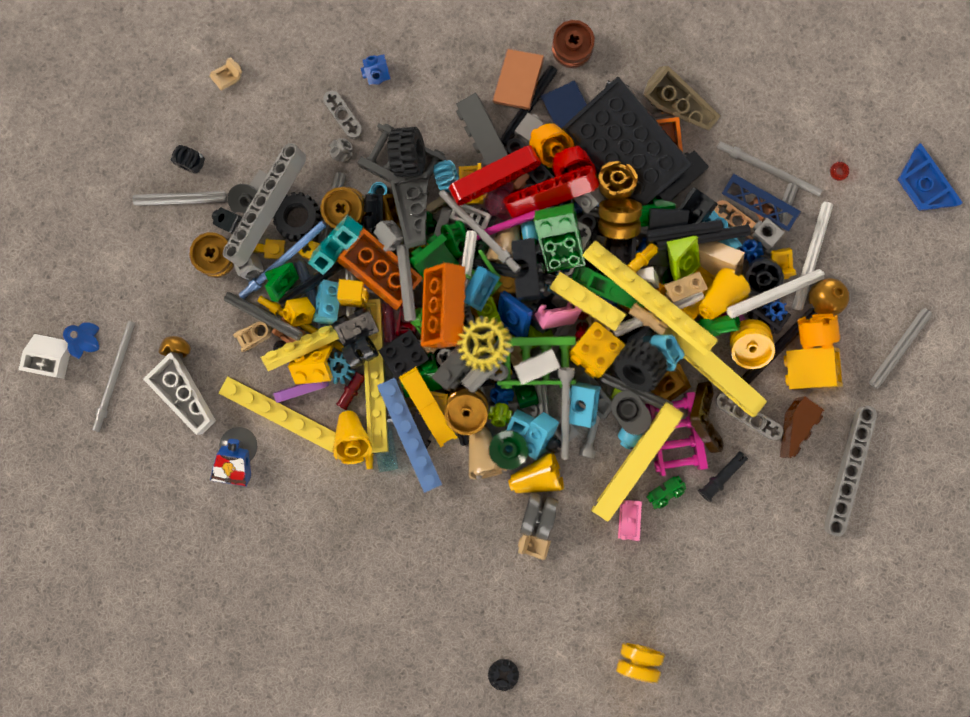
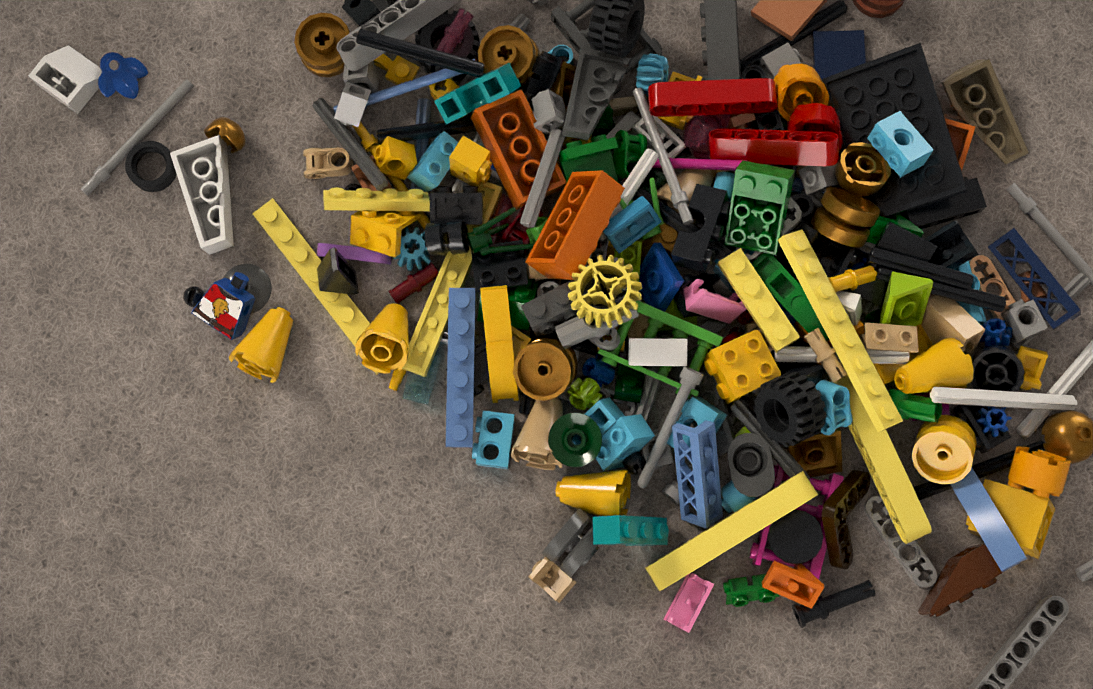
camera: 25 degrees right, 5 degrees down
green slope [265,262,299,302] -> none
none -> black tyre [125,141,176,192]
none -> black hinge [183,286,205,307]
none -> yellow cone [229,307,293,383]
none -> black slope [317,247,359,295]
none -> light grey brick [334,82,371,127]
none -> black axle [356,29,484,78]
none -> clear pink pin [436,8,474,54]
none -> dark green plant [466,207,534,256]
none -> medium azure brick [472,411,515,469]
none -> teal arch [593,515,669,546]
none -> medium blue fence [672,420,723,529]
none -> orange slope [762,560,824,609]
none -> black tile [768,510,823,565]
none -> medium azure brick [867,111,933,178]
none -> medium blue slope [950,467,1028,572]

